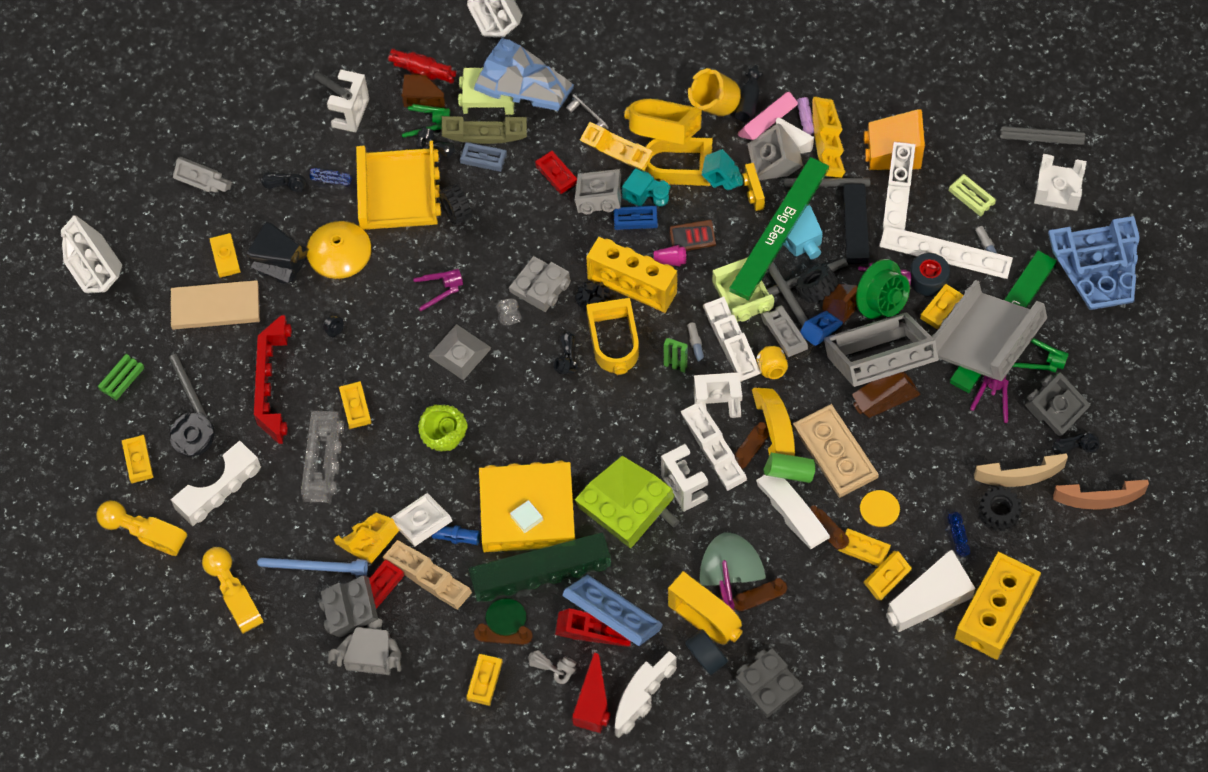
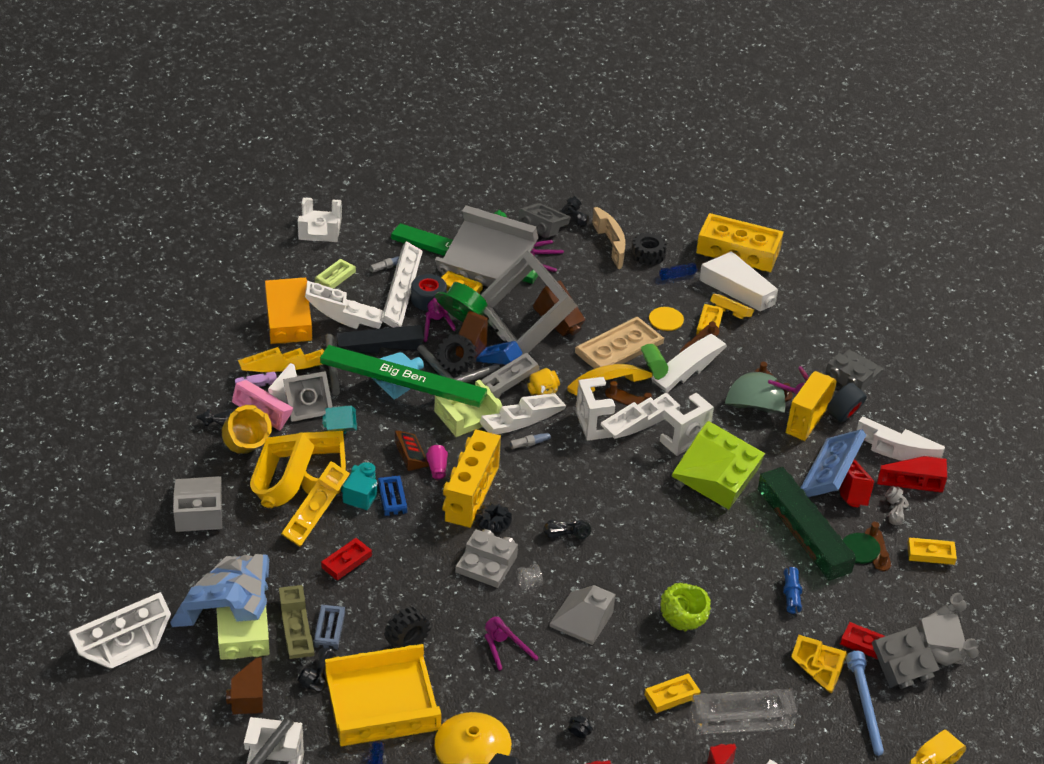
camera: 105 degrees left, 20 degrees down
tan slope [383,540,472,610] -> none
red pin [388,49,456,84] -> none
white tile [391,493,452,547] -> none
green plant [402,104,450,137] -> none
yellow panel [479,461,575,552] -> none
light aqua tile [510,500,543,534] -> none
light grey piece [566,94,609,129] -> none
light grey plate [575,169,622,214] -> none
yellow window [586,298,639,375] -> none
bright green tile [664,338,688,373] -> none
yellow plate [742,163,765,211] -> none
dark grey axle [1000,126,1085,145] -> none
medium blue wedge [1048,216,1139,310] -> none
nougat slope [1053,480,1149,509] -> none
none -> light grey slope [173,476,223,532]

